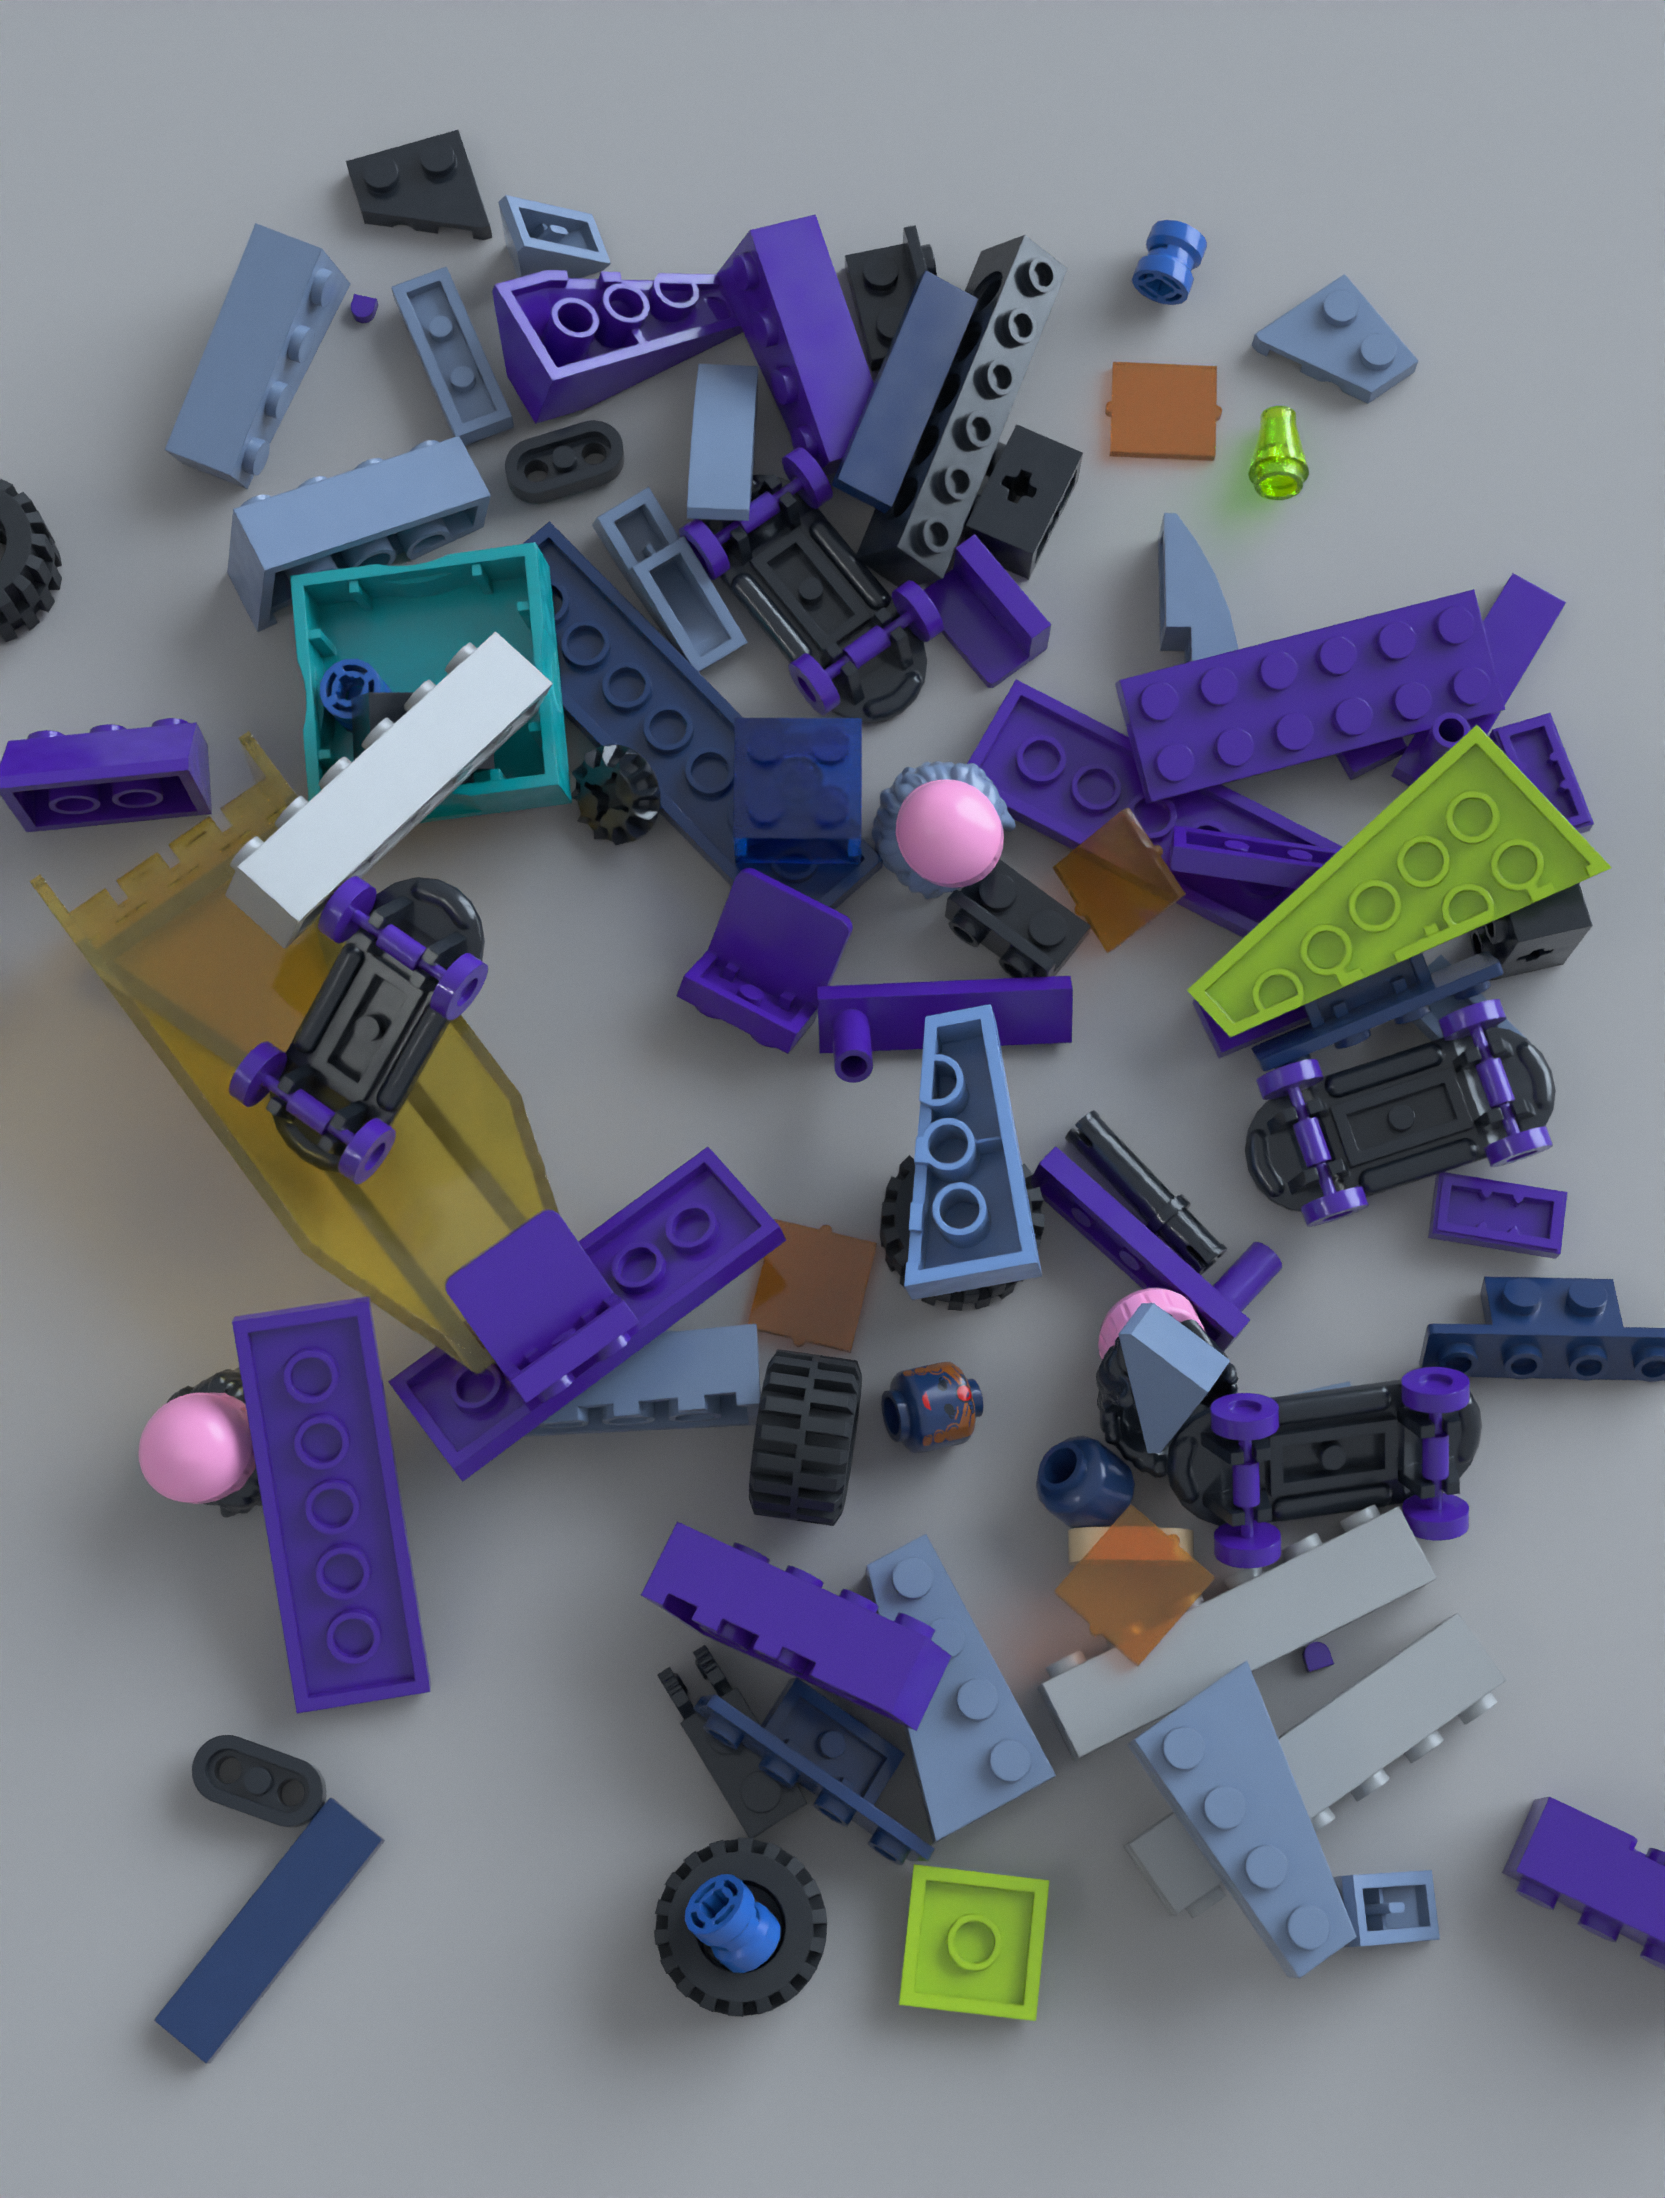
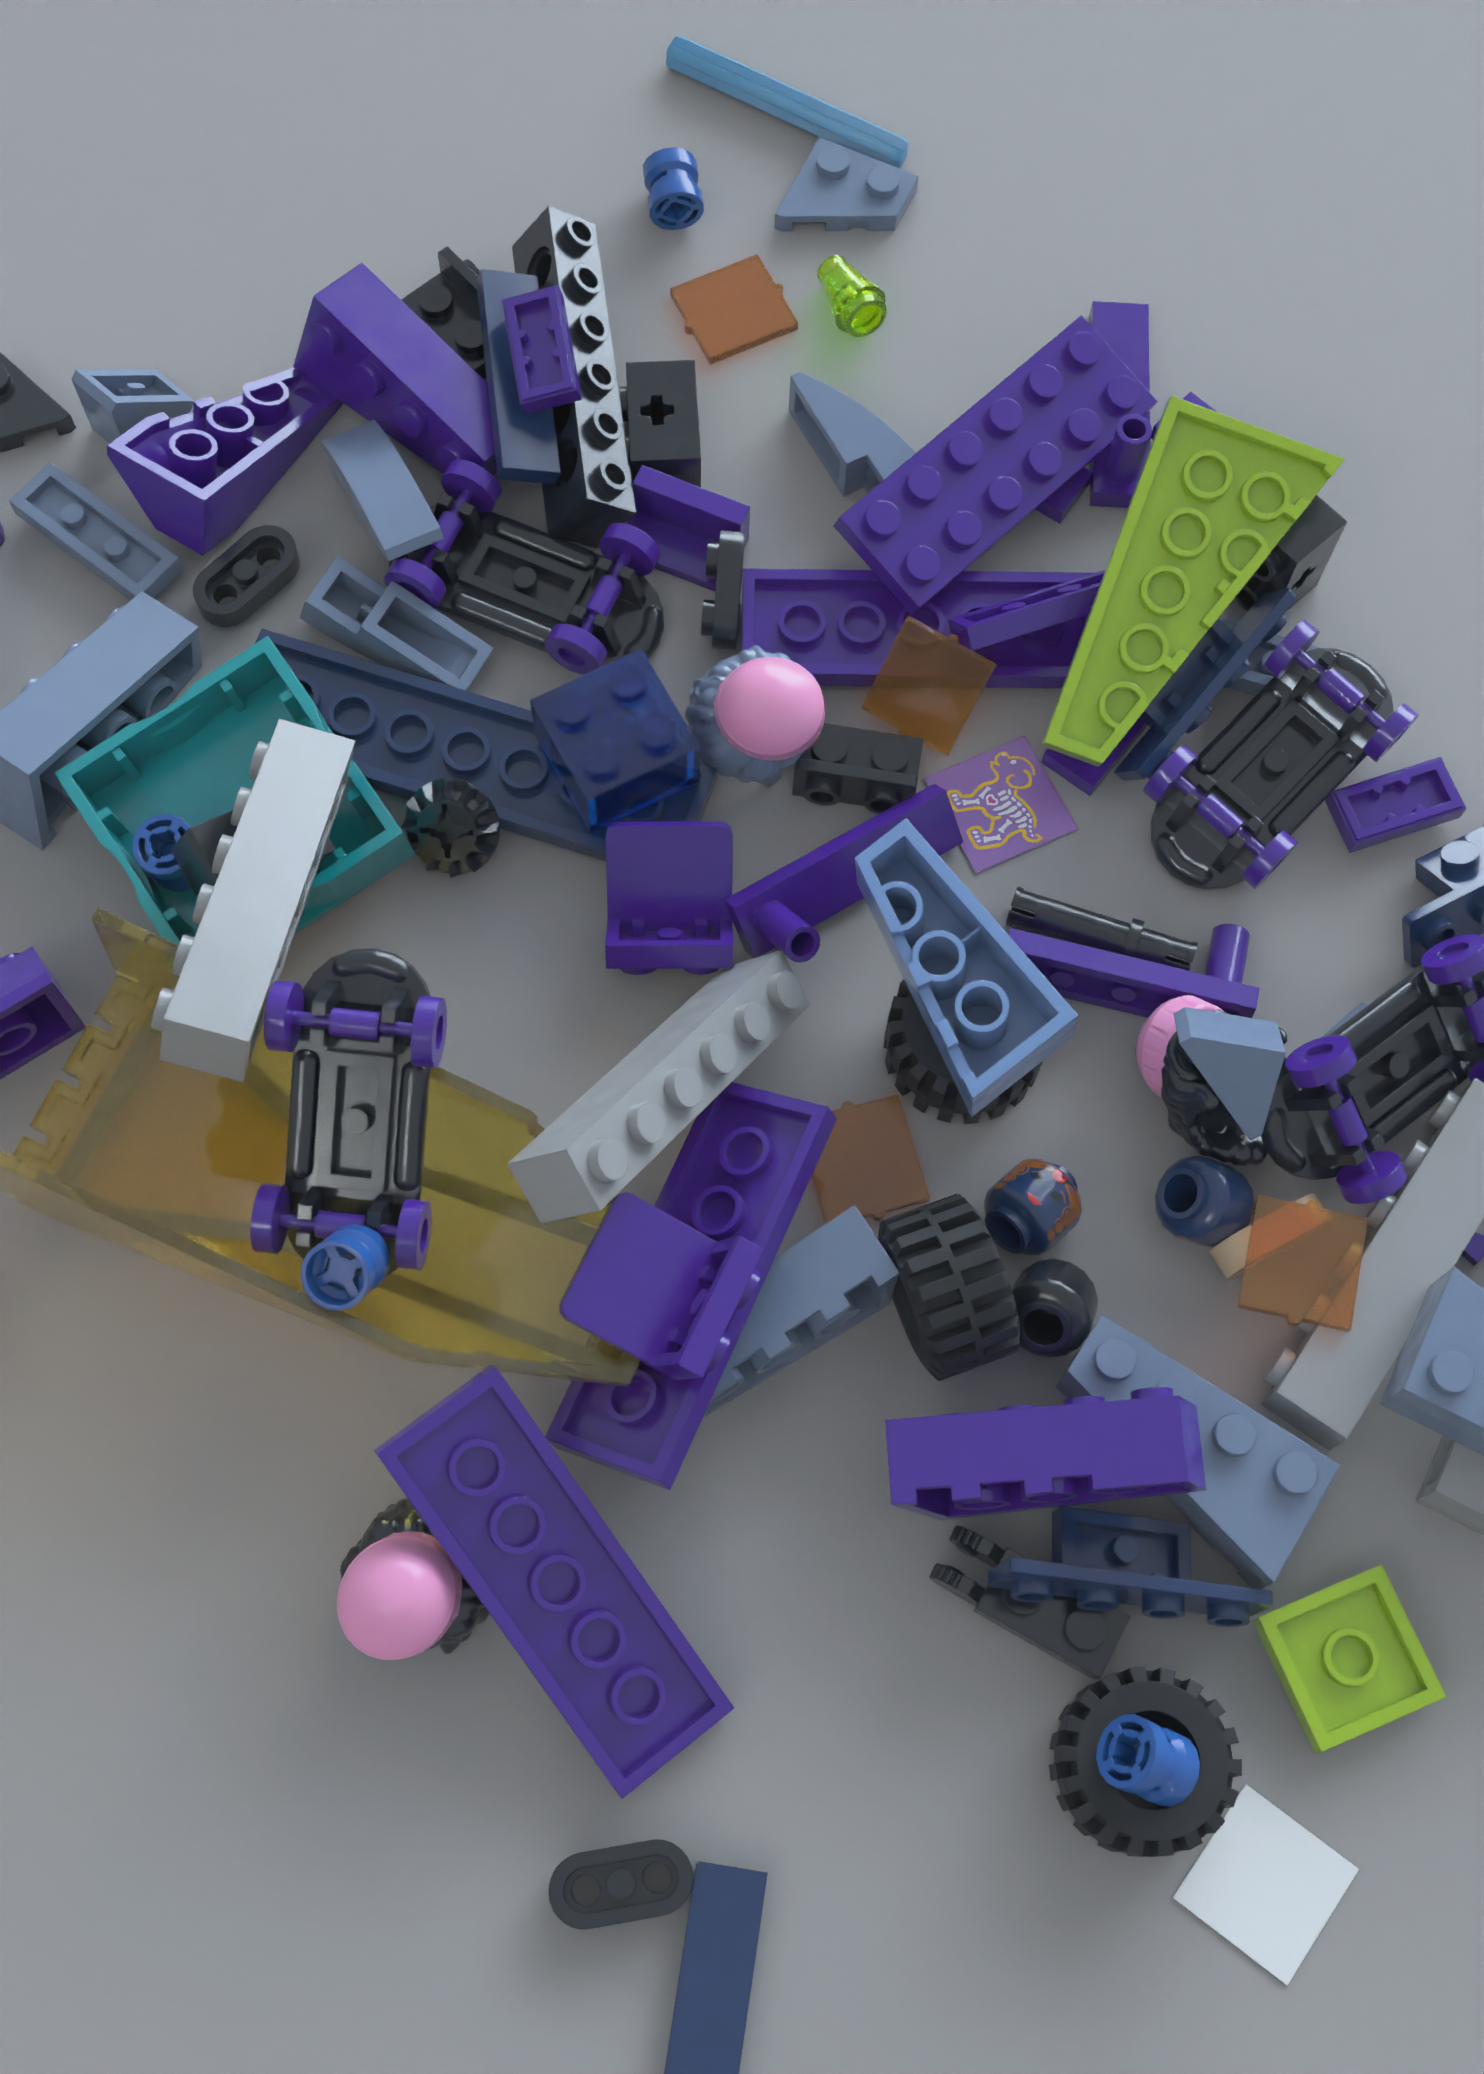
camera: 30 degrees left, 5 degrees down
none -> blue wheel [300,1224,391,1311]
none -> dark purple plate [502,285,582,414]
none -> light grey brick [507,950,810,1223]
none -> dark azure axle [666,36,909,168]
none -> black plate [701,530,745,650]
none -> medium lavender sticker [923,735,1078,873]
none -> black head [1012,1258,1098,1358]
none -> white sticker [1173,1784,1359,1985]

